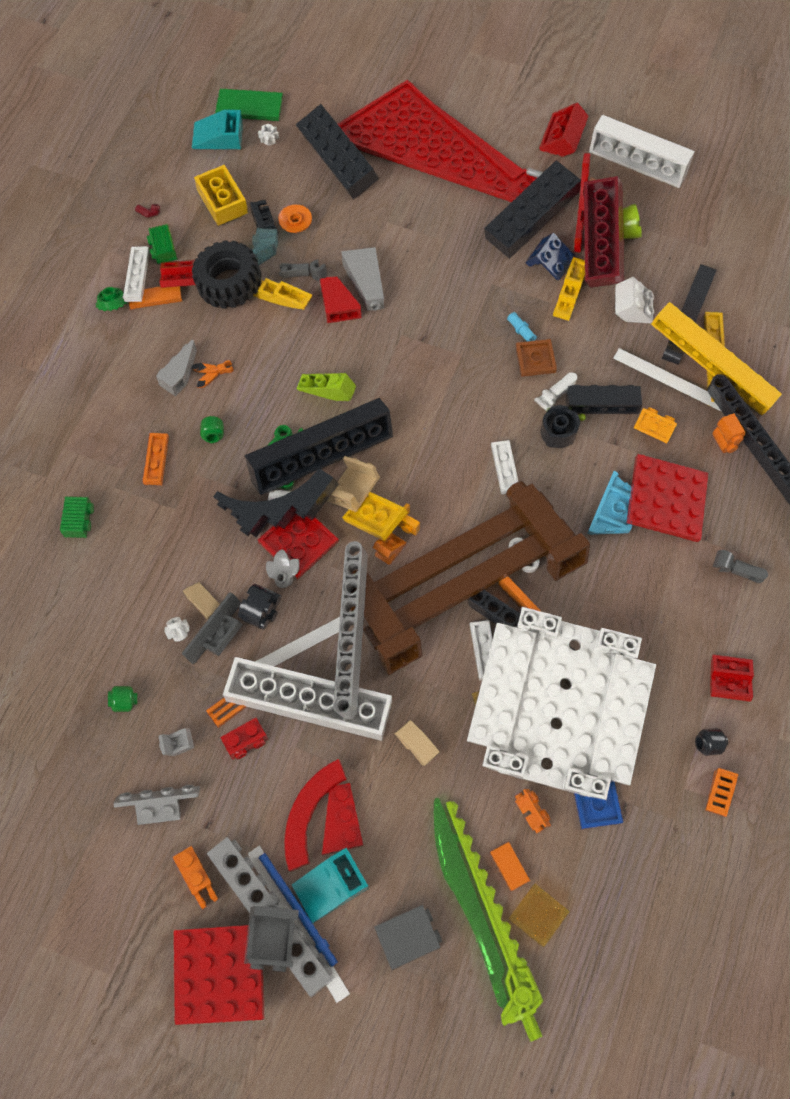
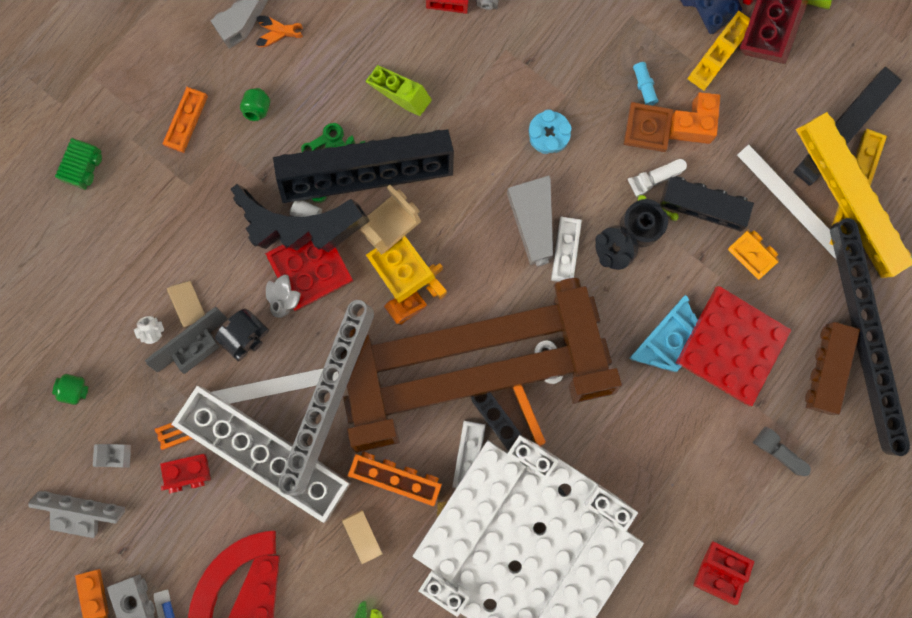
camera: 15 degrees right, 15 degrees up
white slope [615,277,654,323] -> none
orange brick [712,413,746,453] -> none
none -> orange brick [348,451,442,506]
none -> light grey slope [507,176,553,267]
none -> medium azure plate [528,110,571,154]
none -> black plate [595,225,638,270]
none -> orange brick [669,92,720,144]
none -> reddish brown brick [805,322,860,415]

